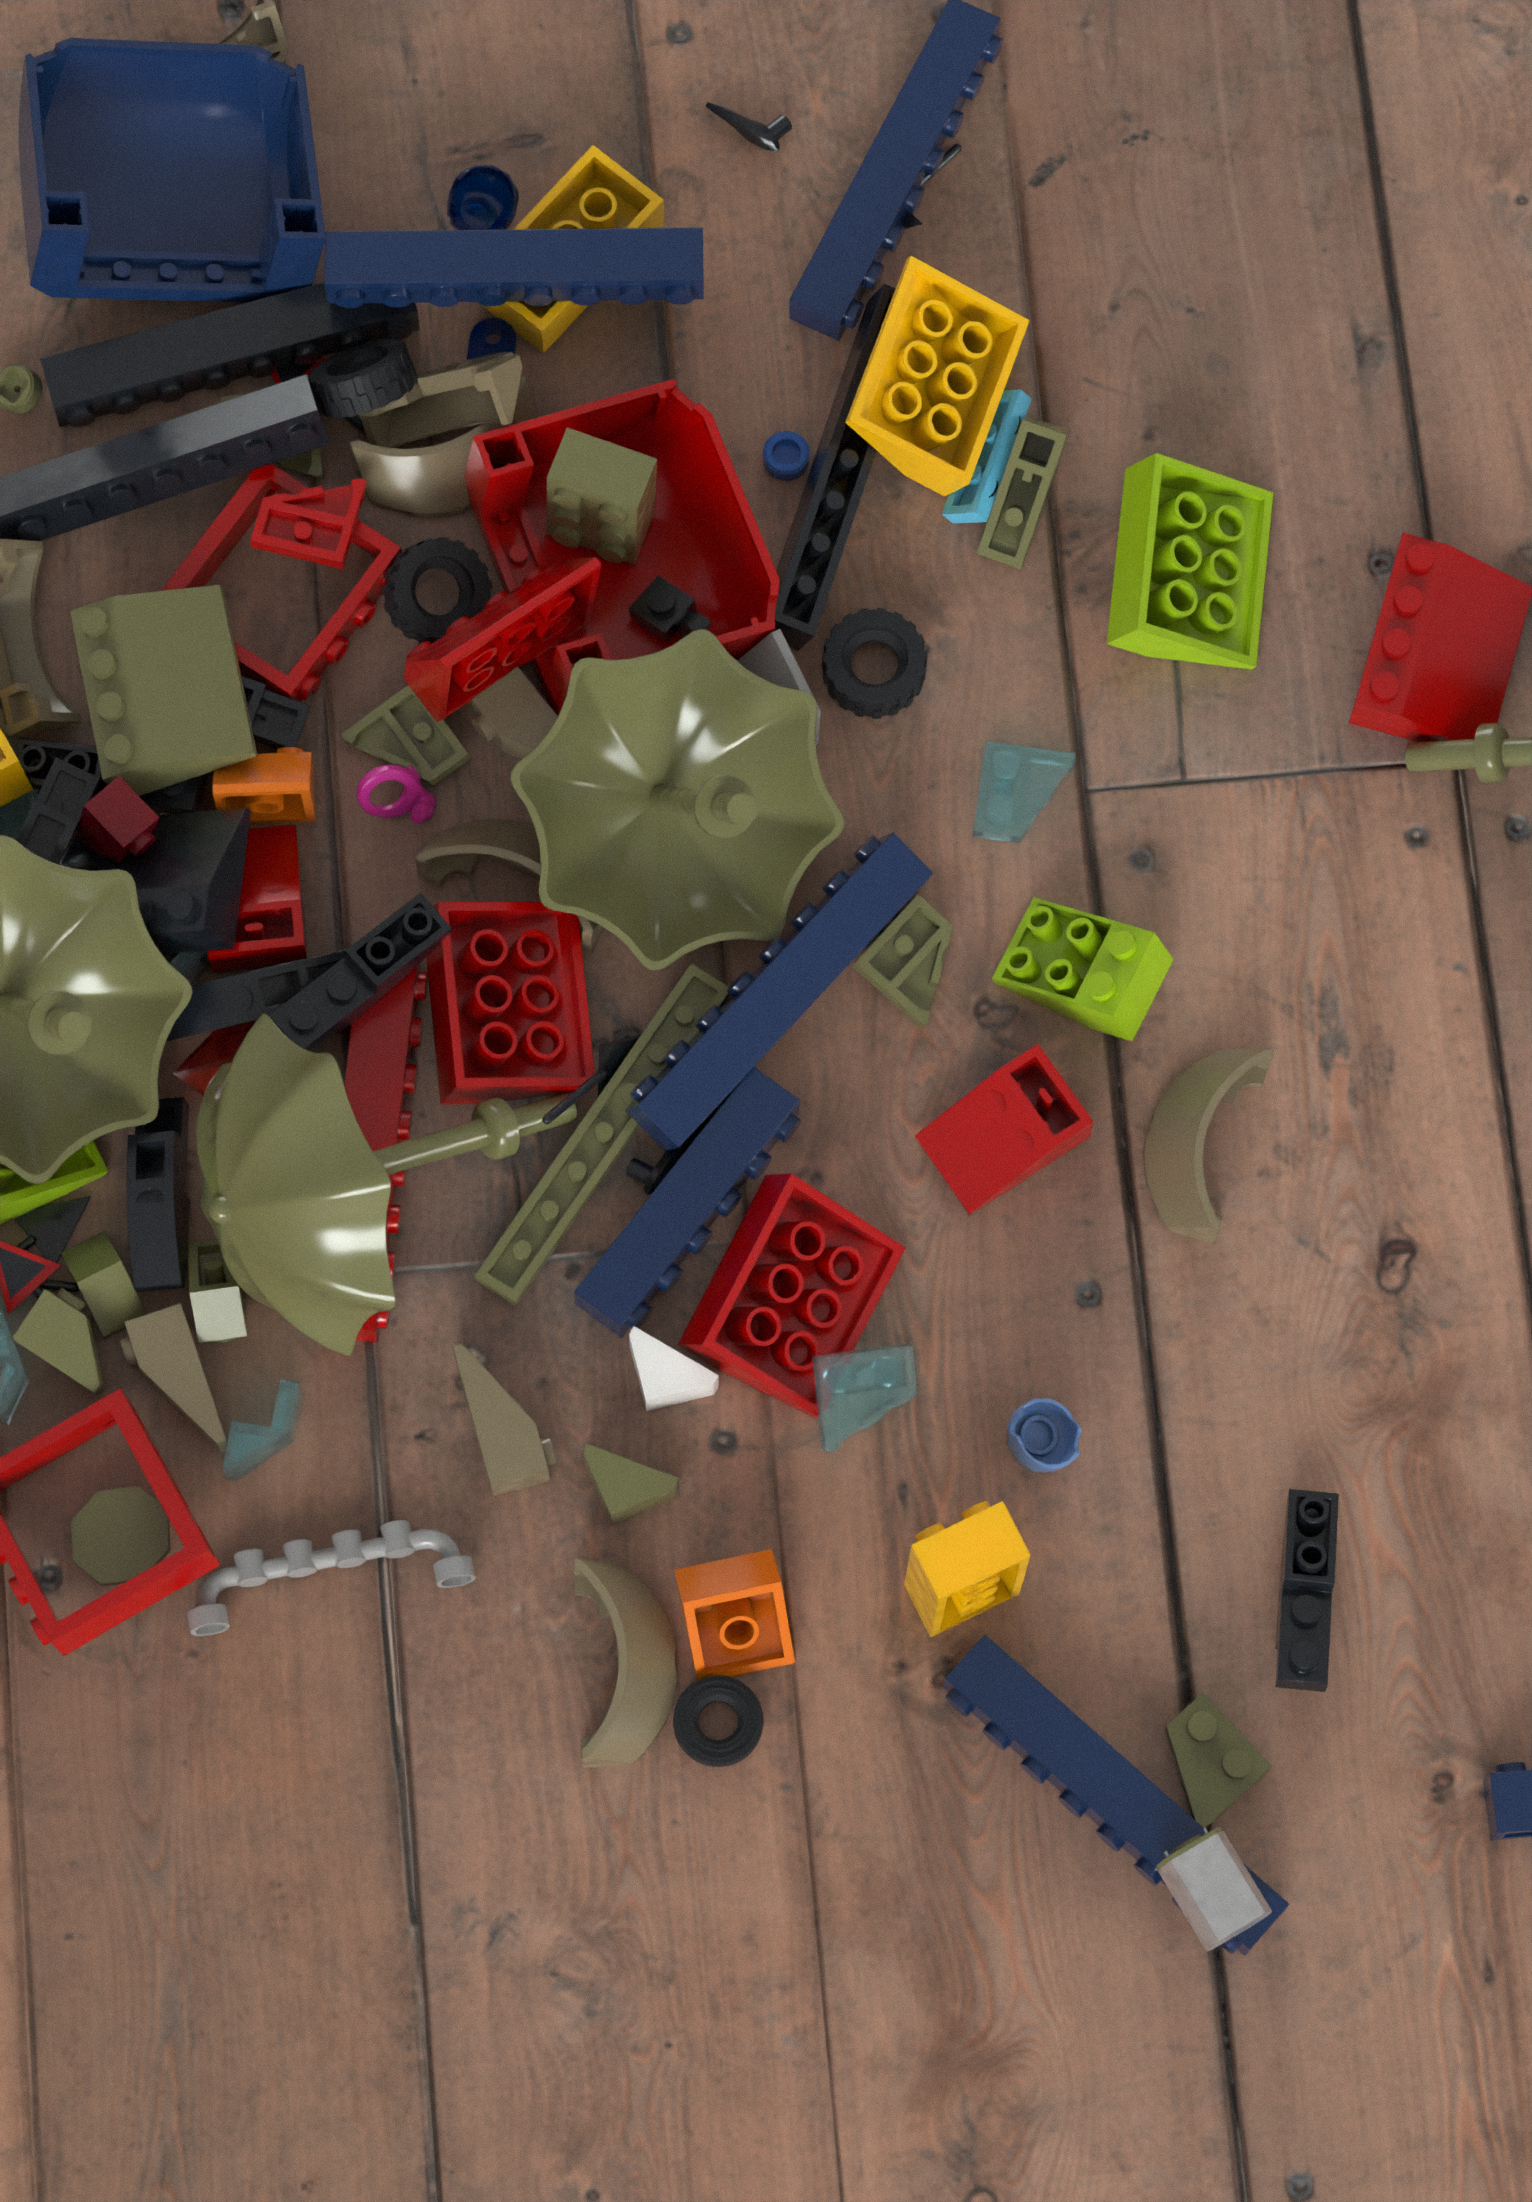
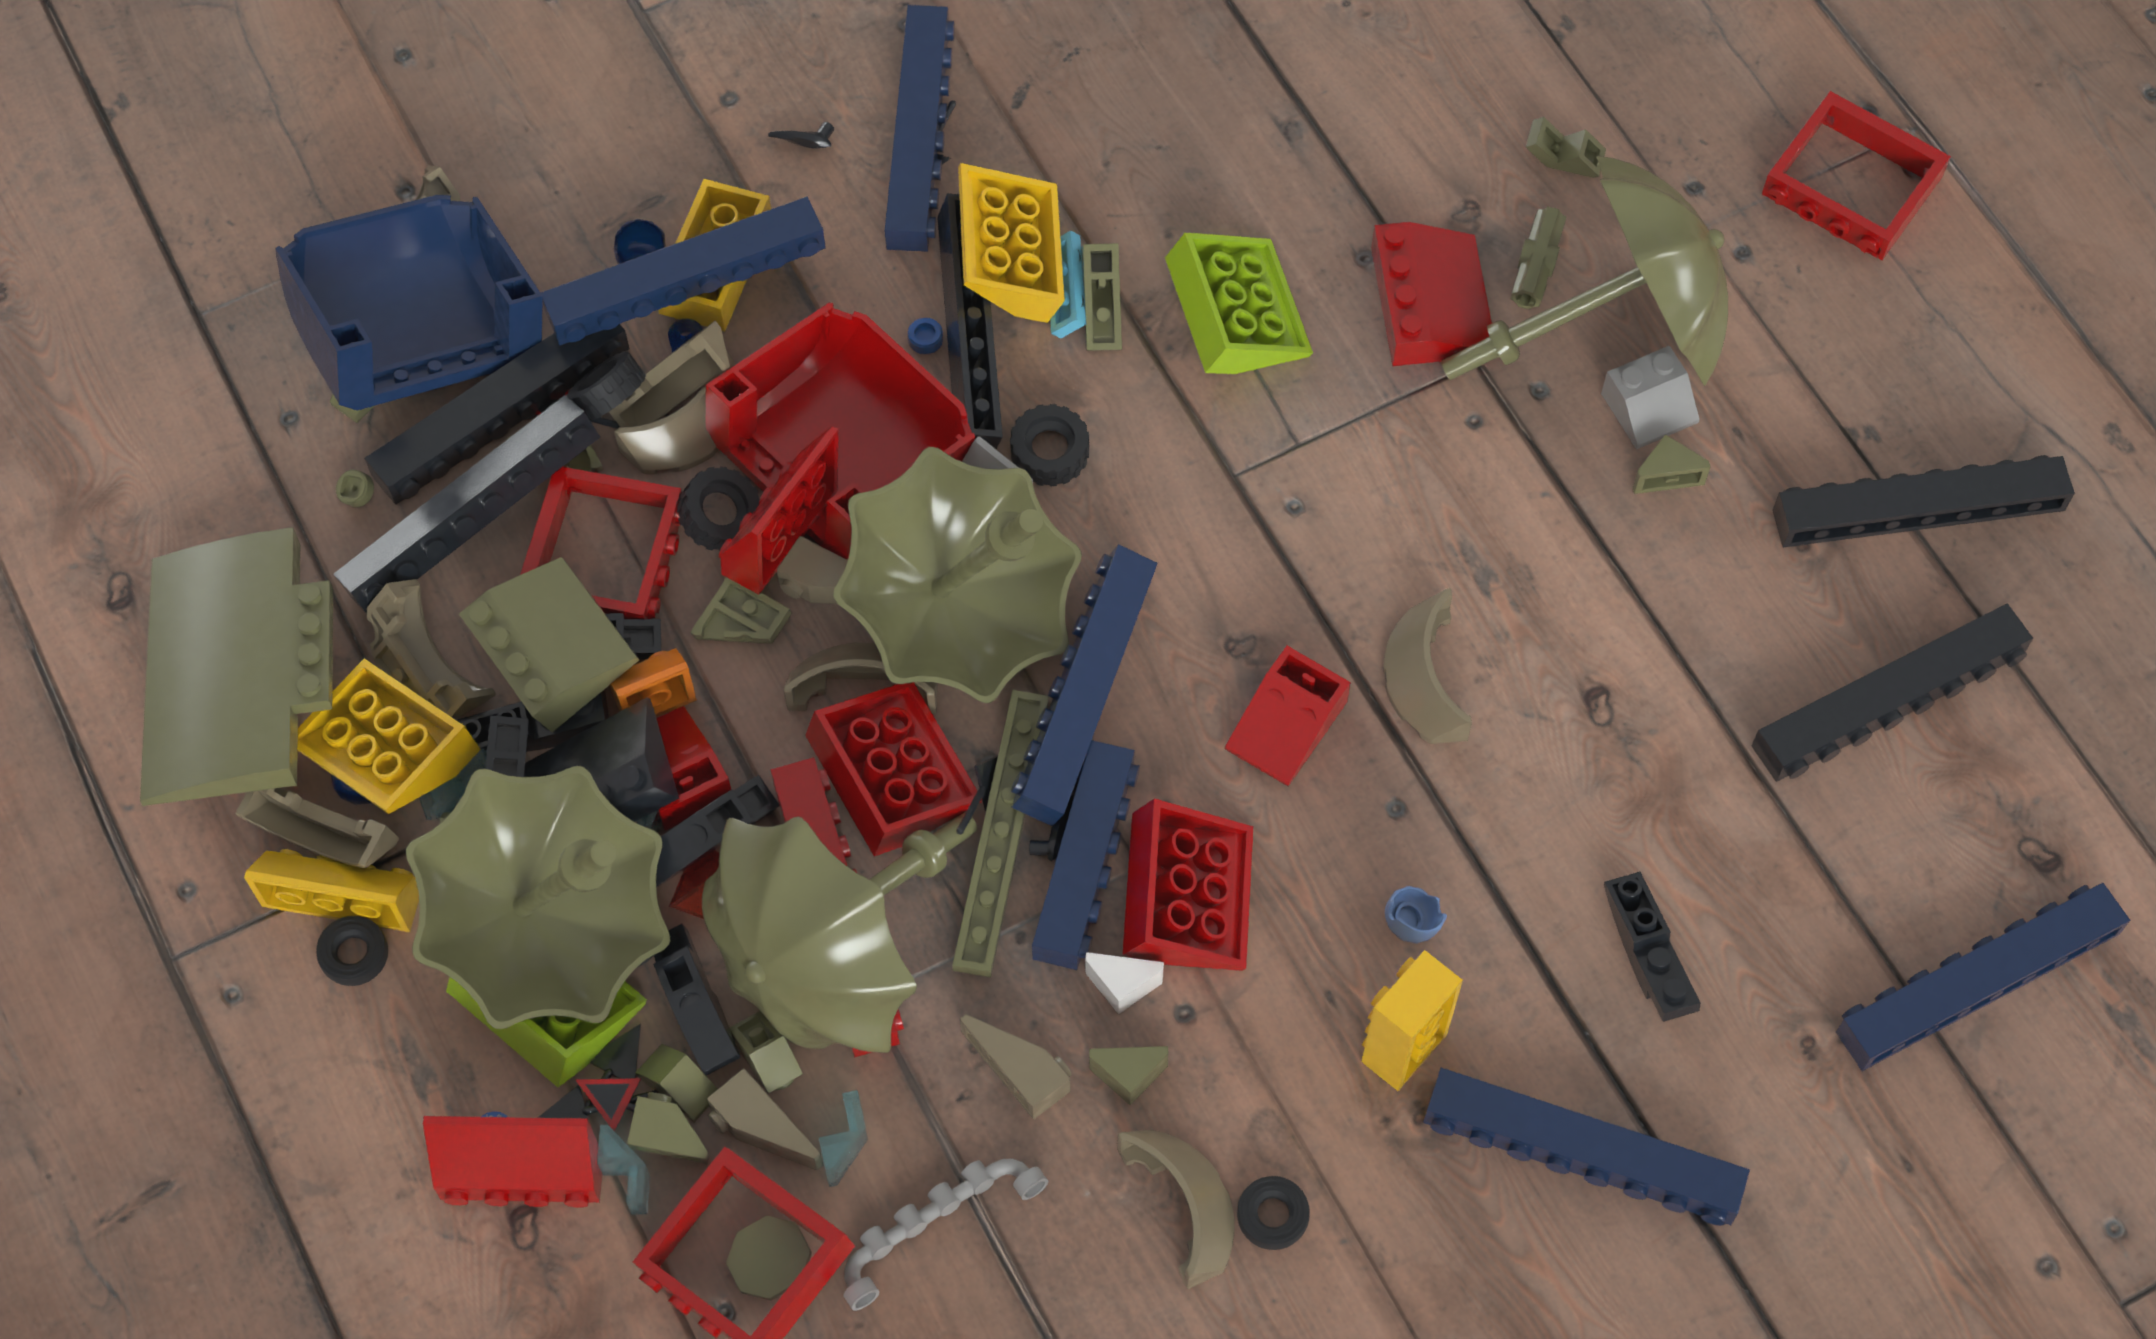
camera: 20 degrees left, 10 degrees down
dark red slope [75,776,159,863] -> none
red wing [250,478,367,569] -> none
black slope [269,893,452,1051] -> none
dark pink piece [356,764,436,824] -> none
olive brick [546,427,657,565] -> none
black plate [629,575,712,642] -> none
orange slope [674,1549,795,1681] -> none
clear light blue wing [813,1344,917,1452] -> none
olive wing [852,894,954,1028] -> none
clear light blue wing [973,741,1076,843] -> none
lime slope [992,897,1174,1041] -> none
flat silver piece [1156,1827,1272,1951] -> none
olive wing [1165,1693,1272,1828] -> none

